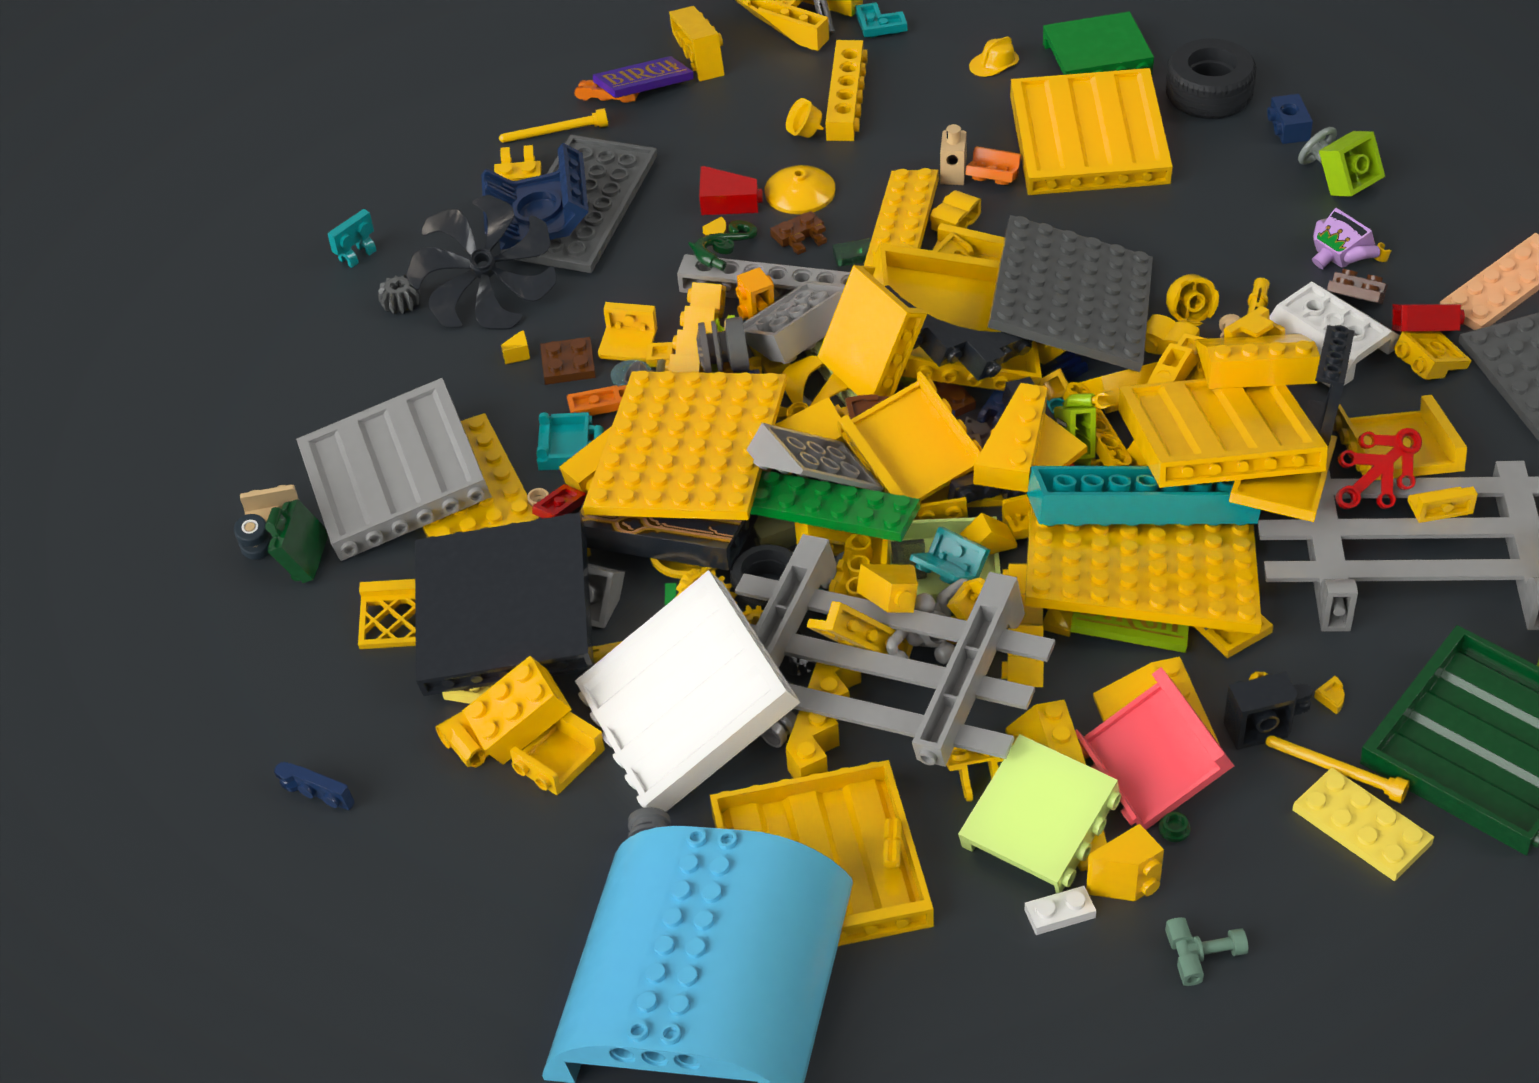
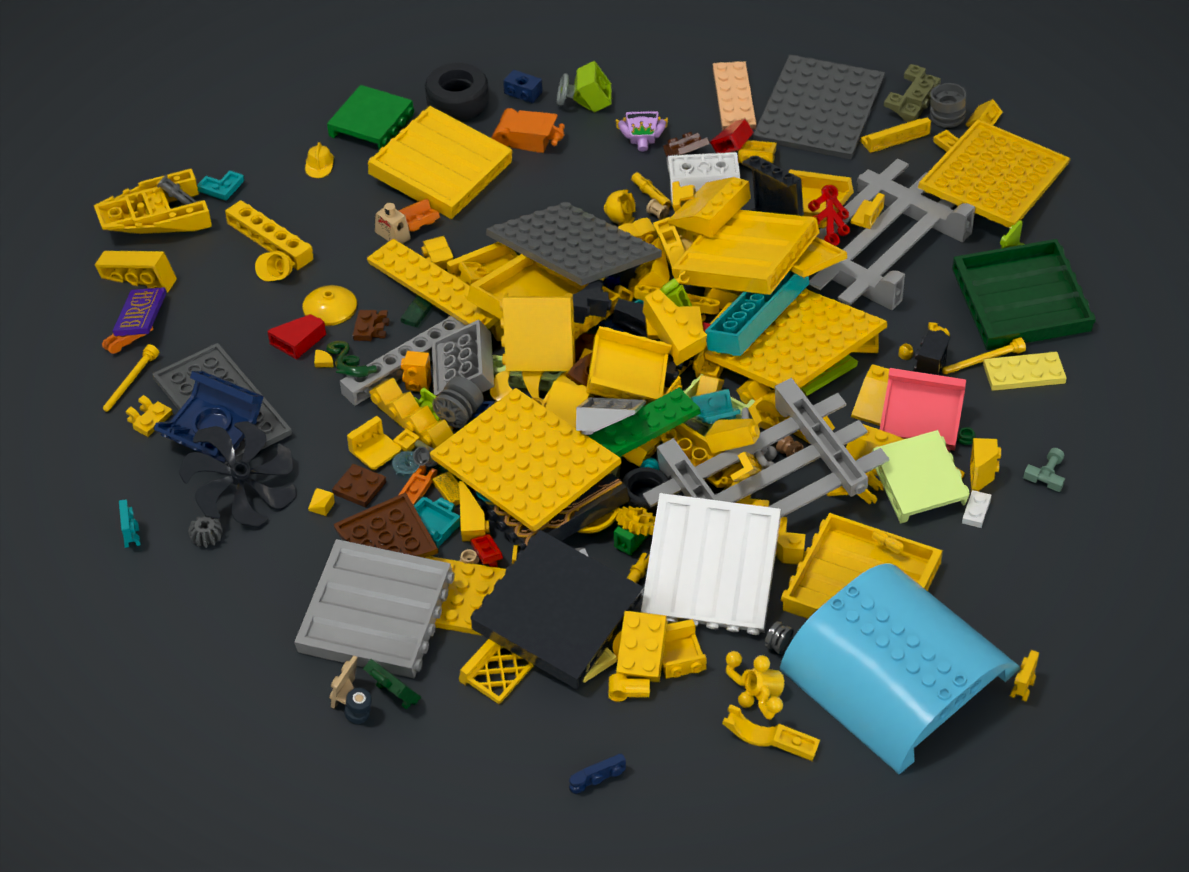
camera: 55 degrees left, 0 degrees up
none -> reddish brown plate [333,492,439,558]
none -> orange piece [492,108,565,153]
none -> yellow piece [722,705,820,761]
none -> yellow wheel [726,651,784,719]

